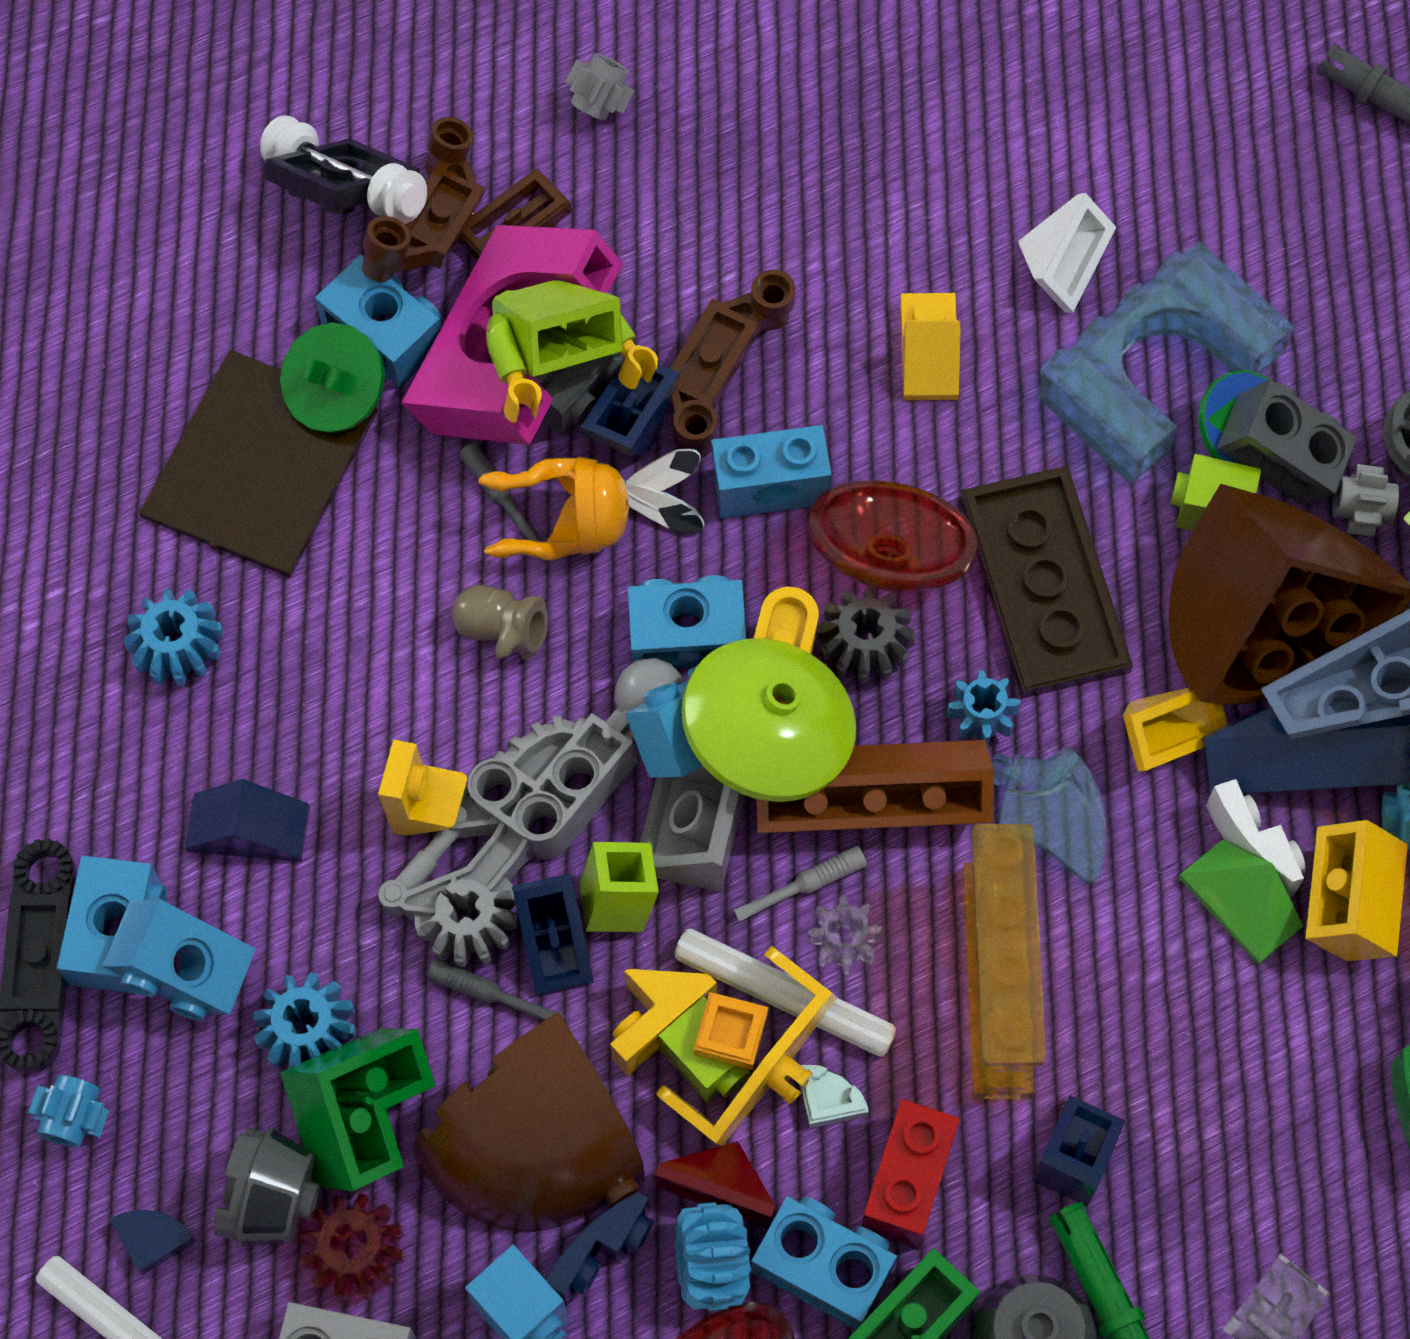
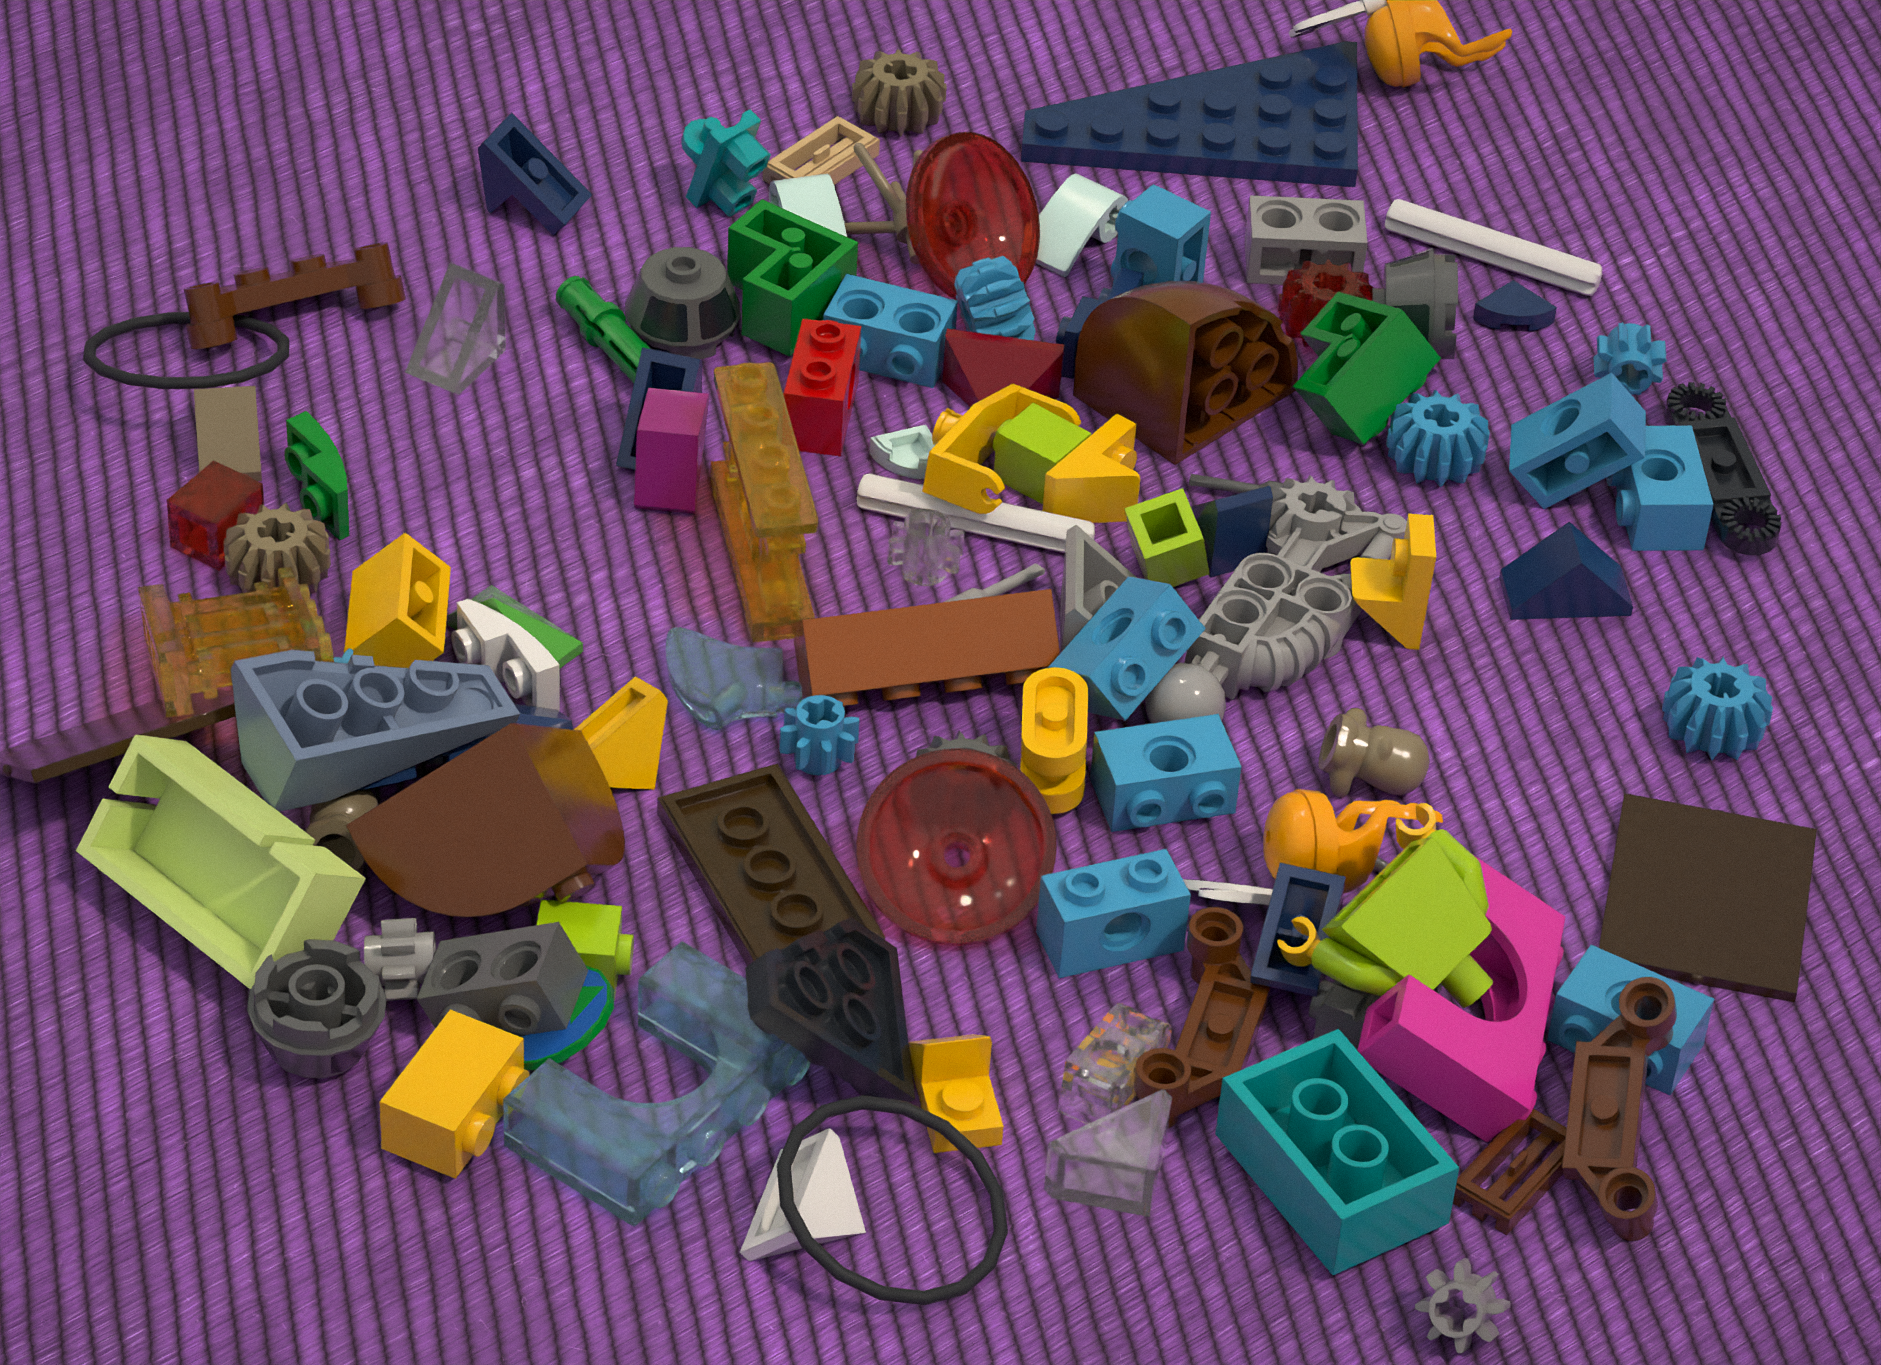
camera: 165 degrees right, 25 degrees down
plate [260,115,427,224] -> none
green piece [280,322,385,433] -> none
lime dish [681,638,856,802] -> none
light orange tile [694,992,769,1070] -> none
none -> yellow brick [380,1009,530,1179]
none -> magenta slope [634,388,709,514]
none -> black plate [745,917,915,1103]
none -> black piece [777,1095,1008,1305]
none -> clear slope [1044,1089,1172,1217]
none -> clear leg [1058,1003,1172,1136]
none -> teal brick [1215,1029,1459,1275]

